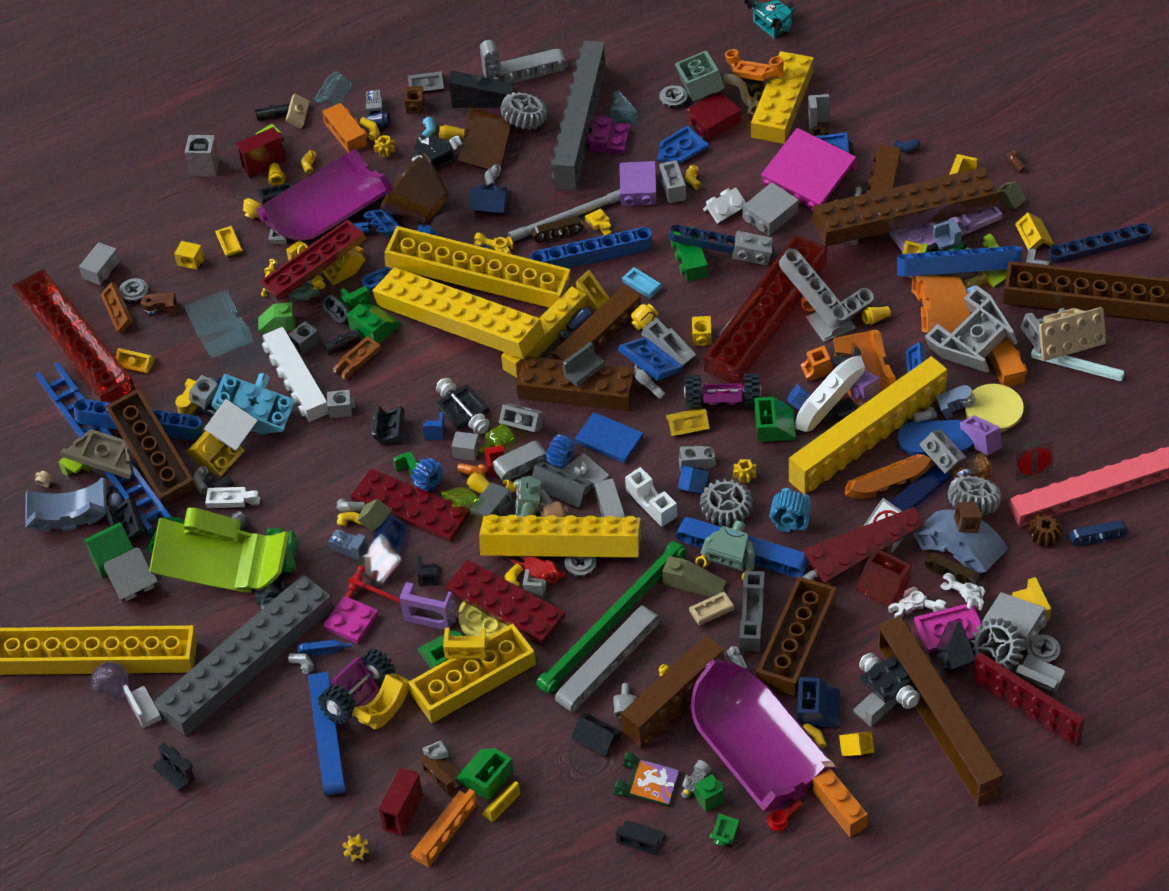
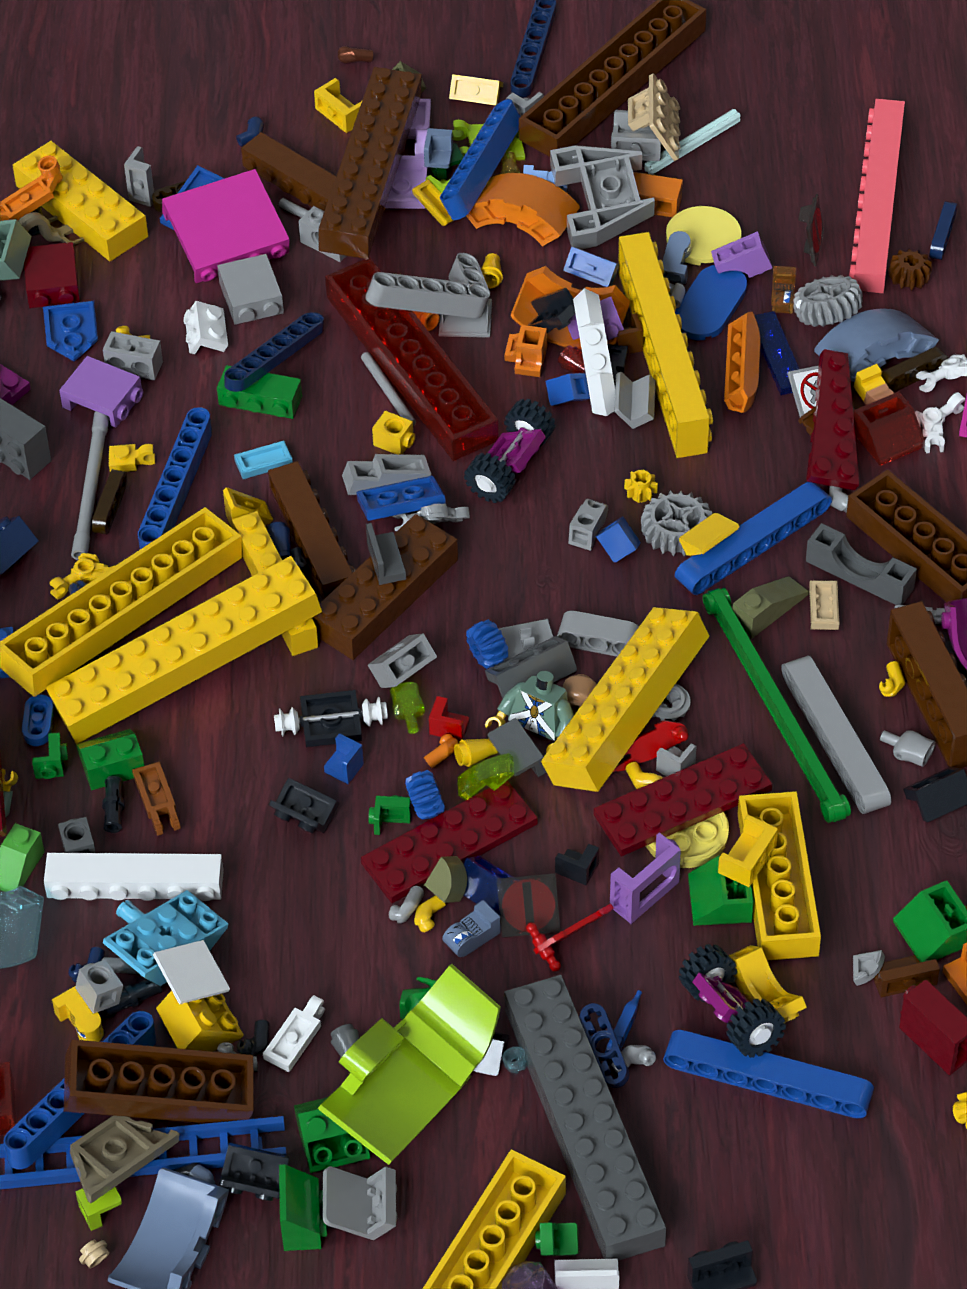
camera: 65 degrees left, 0 degrees up
black plate [322,295,351,324] -> none
dark pink plate [323,596,379,644] -> none
light grey brick [327,390,355,418] -> none
light grey panel [451,432,480,461] -> none
light grey beam [492,441,547,481] -> none
blue tile [575,412,643,464] -> none
white arch [625,467,677,527] -> none
yellow head [631,304,658,331] -> none
yellow panel [666,408,710,436] -> none
sand green torso [695,521,755,581] -> none
light grey bracket [732,231,773,265] -> none
green slope [755,397,796,442] -> none
dark azure brick [769,488,812,533] -> none
light grey brick [919,429,966,473] -> none
reddish brown brick [954,502,982,533] -> none
none -> green bracket [535,1223,579,1256]
none -> dark blue beam [579,1003,630,1088]
none -> light grey panel [614,372,656,429]
none -> yellow slope [679,513,739,556]
none -> yellow leg [853,364,898,418]

